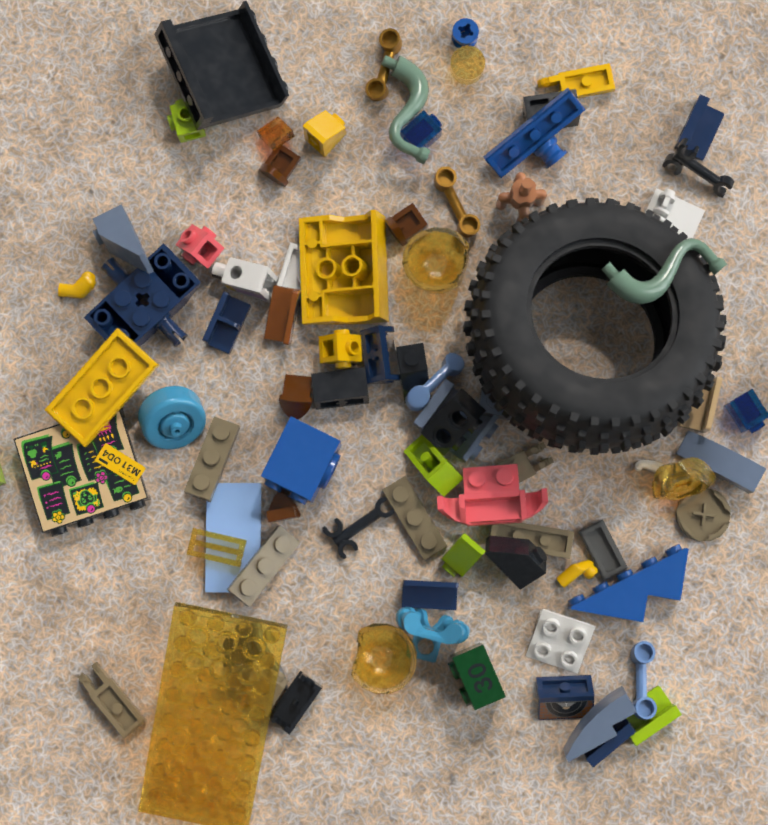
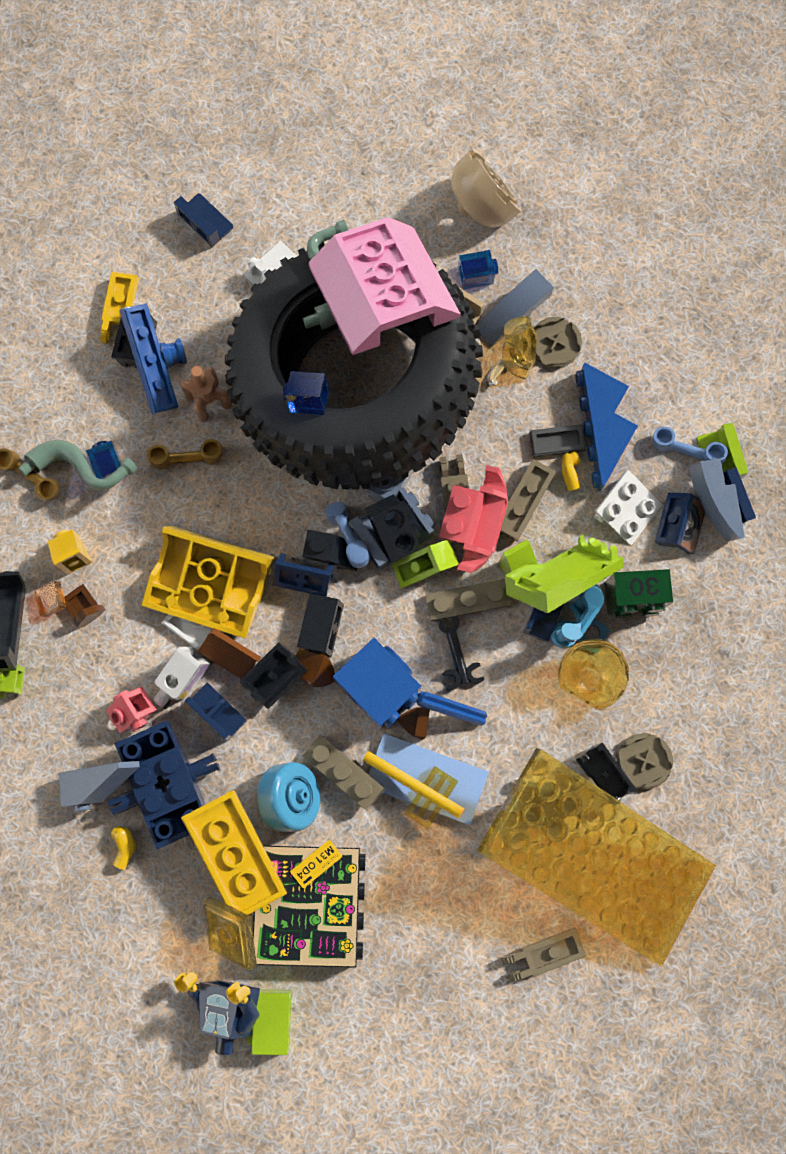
camera: 70 degrees left, 5 degrees down
dark tan plate [226,525,301,607] -> none
yellow brick [319,329,362,369] -> none
reddish brown tile [385,203,428,246] -> none
clear yellow cylinder [402,227,470,294] -> none
clear yellow piece [450,46,485,85] -> none
blue wheel [451,18,479,50] -> none
black slope [485,535,547,590] -> none
black bar [662,138,735,198] -> none
none -> clear yellow tile [203,896,257,971]
none -> black hinge [239,642,308,709]
none -> clear blue brick [283,371,330,415]
none -> bright pink slope [308,217,460,355]
none -> yellow bar [363,751,465,819]
none -> blue axle [416,691,487,726]
none -> lime piece [505,534,624,613]
none -> dark tan tile [617,733,674,789]

